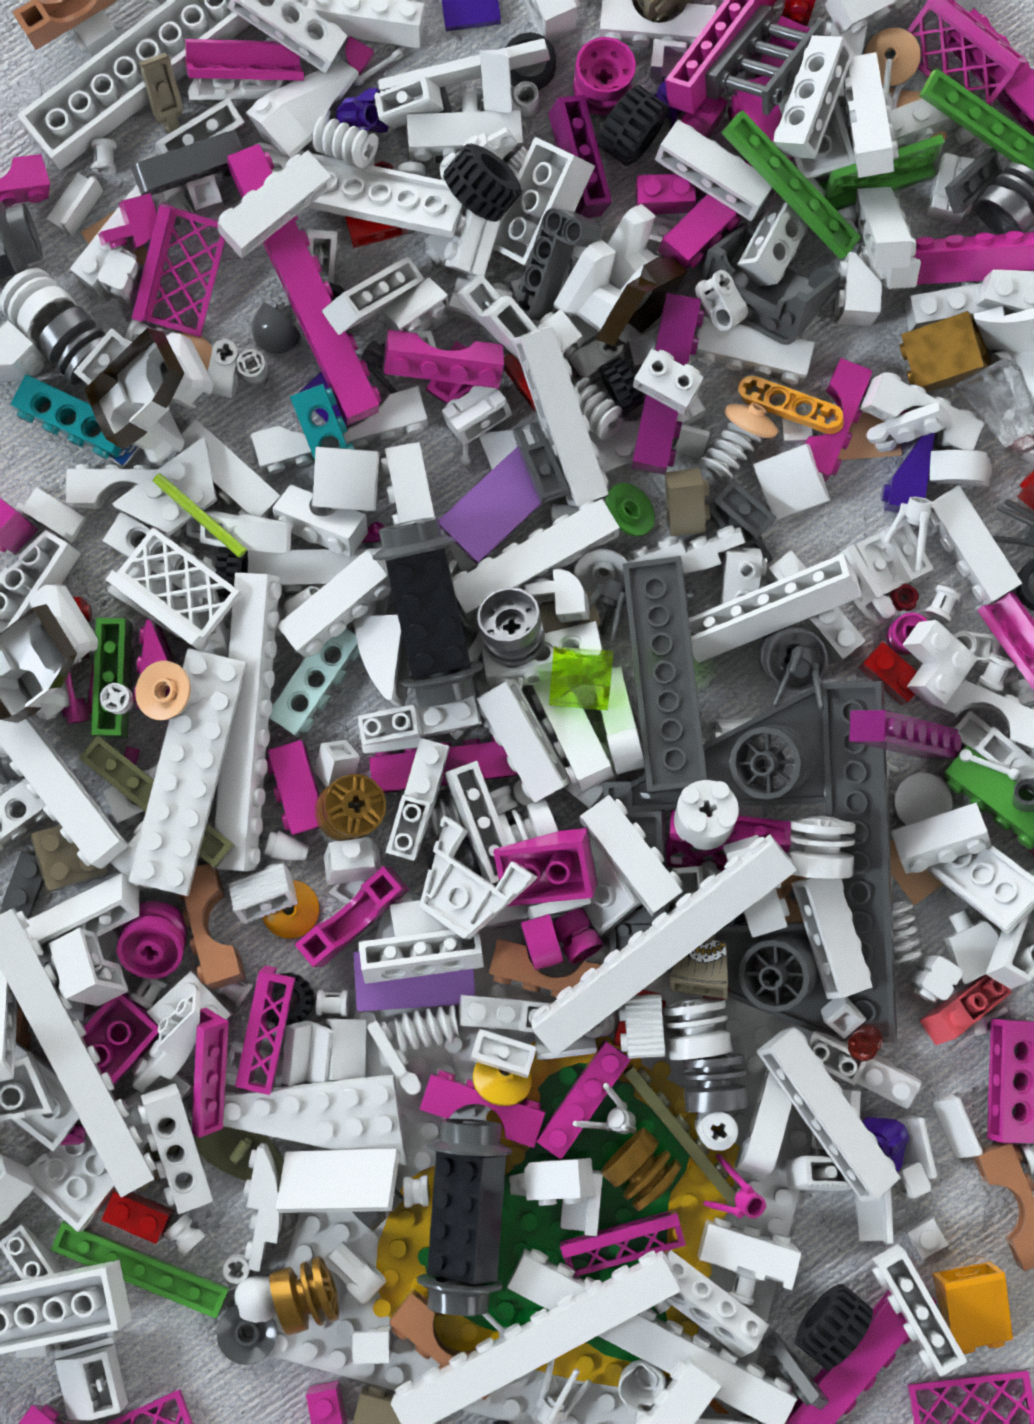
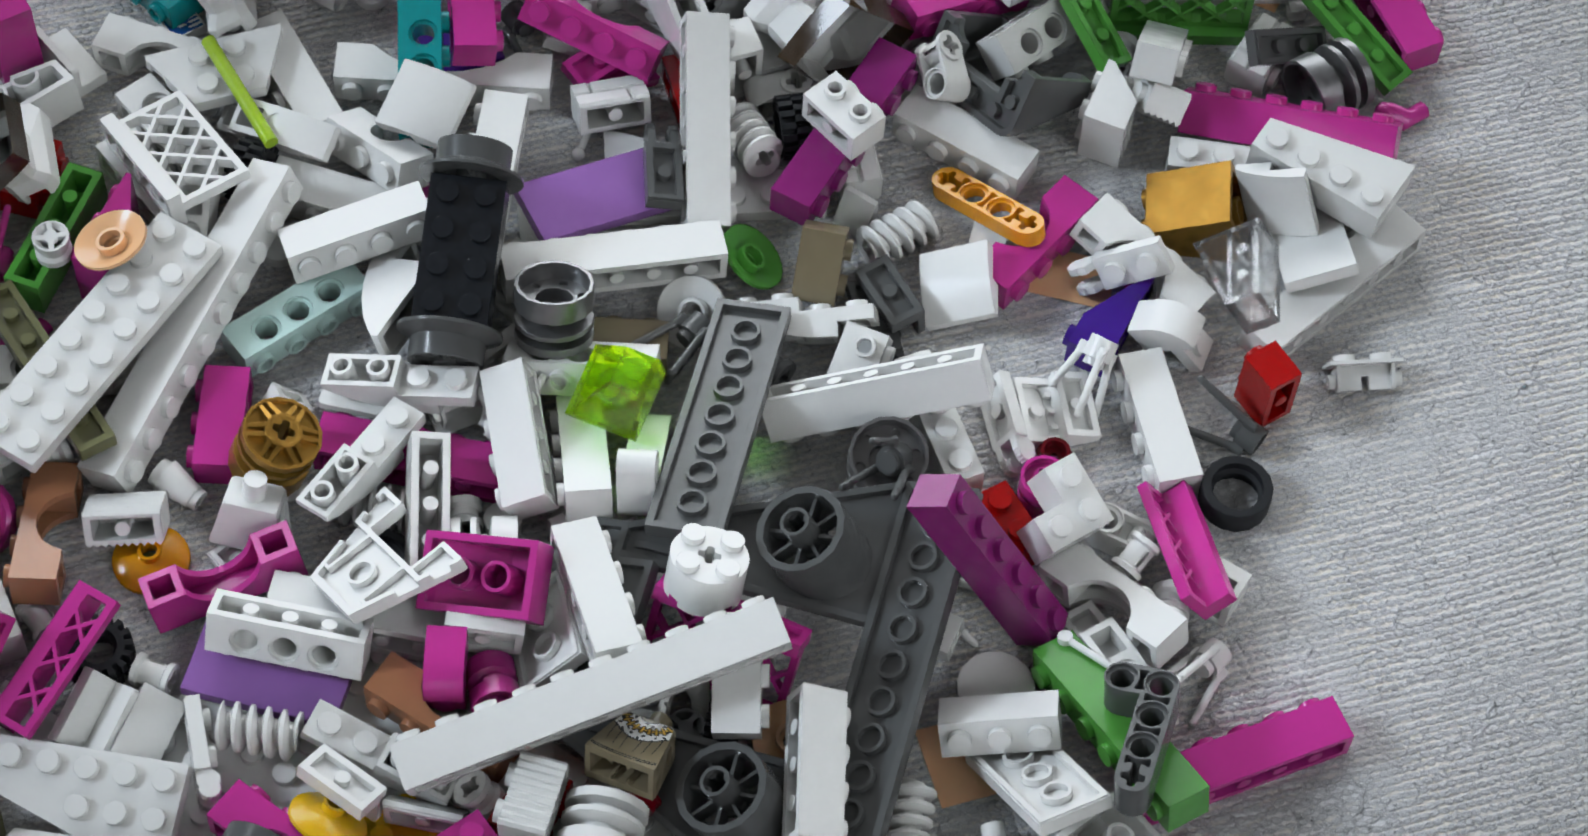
camera: 10 degrees right, 25 degrees down
white brick [525,569,590,623] -> none
light nougat dish [725,403,778,438] -> none
white wheel [789,816,856,879] -> none
white bush [925,585,961,623] -> none

